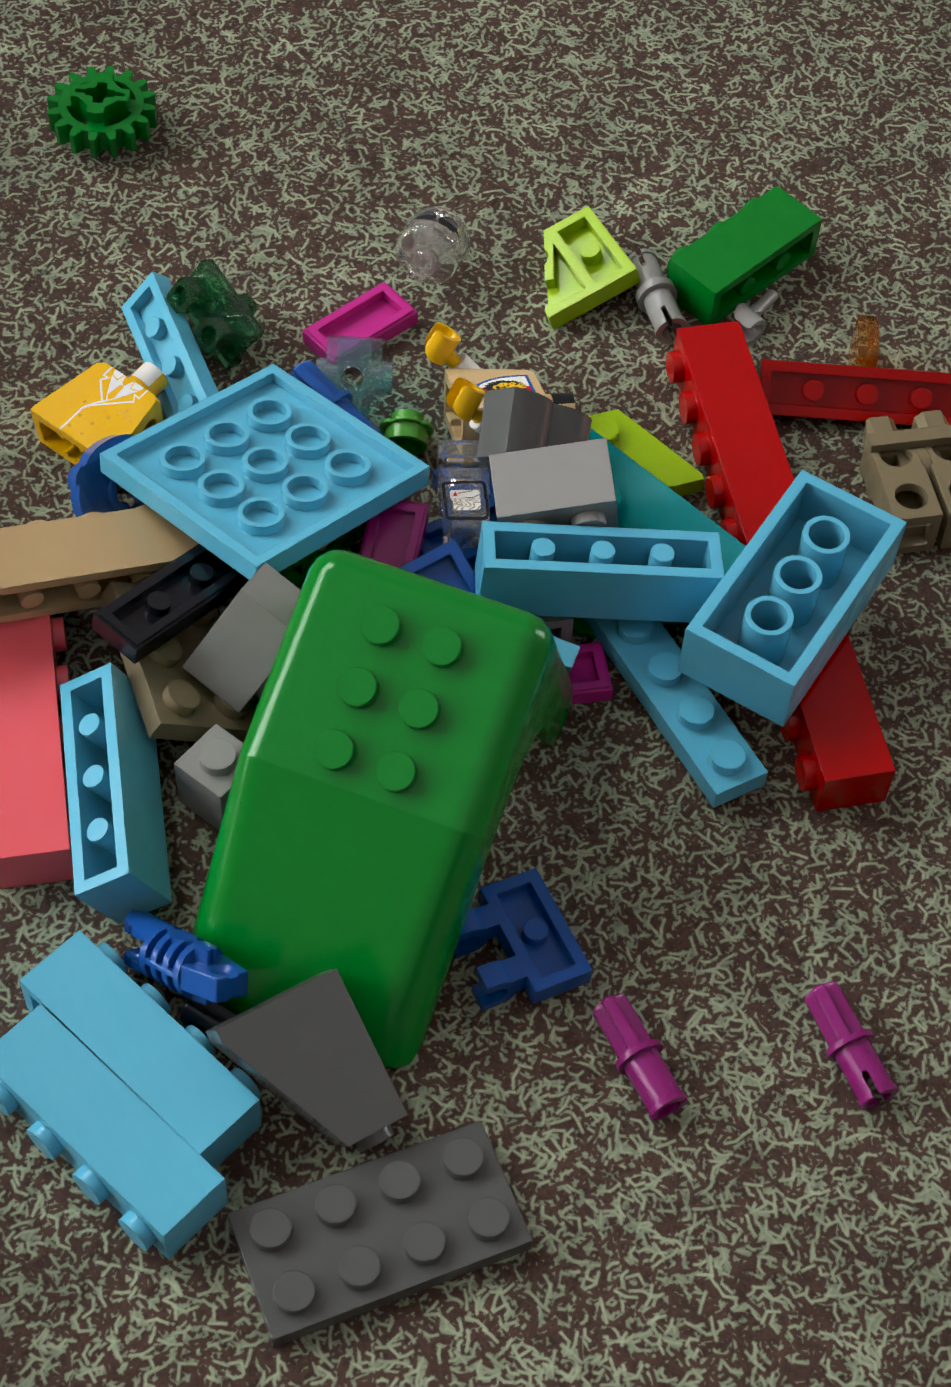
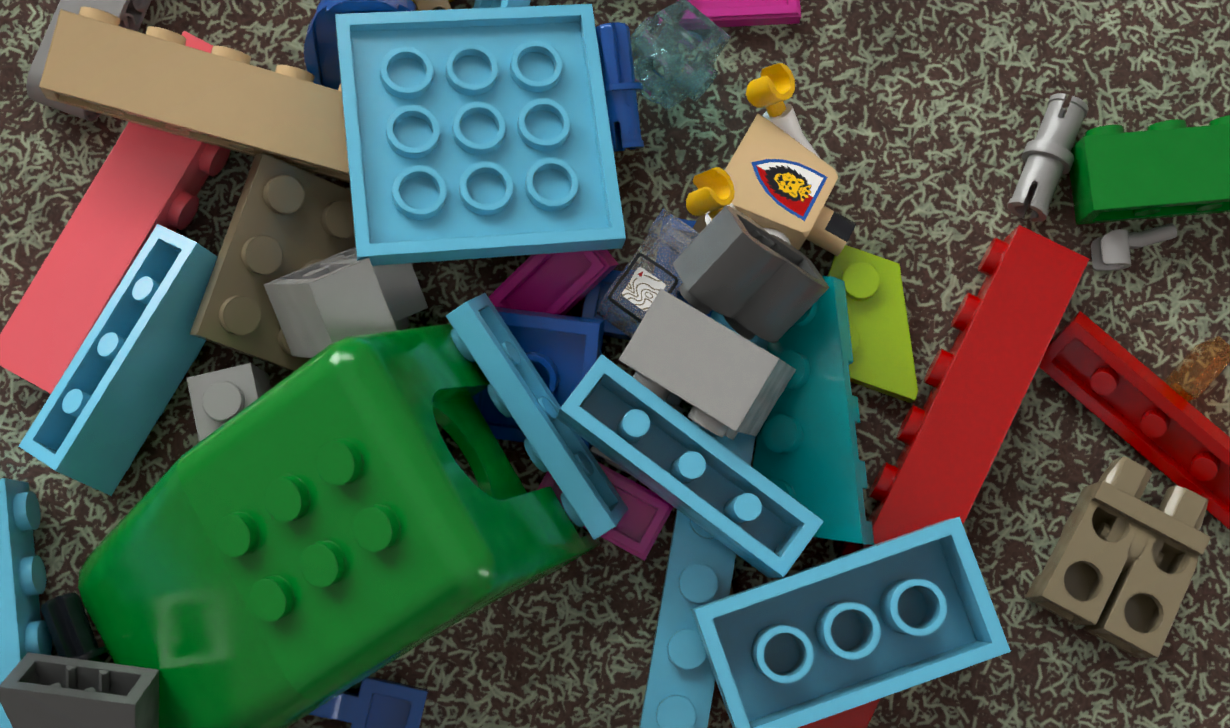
camera: 45 degrees right, 25 degrees up
black tile [92,544,249,664] -> none
blue hinge [123,909,248,1005] -> none
bright green plate [379,409,434,455] -> none
lime wing [544,206,640,329] -> none

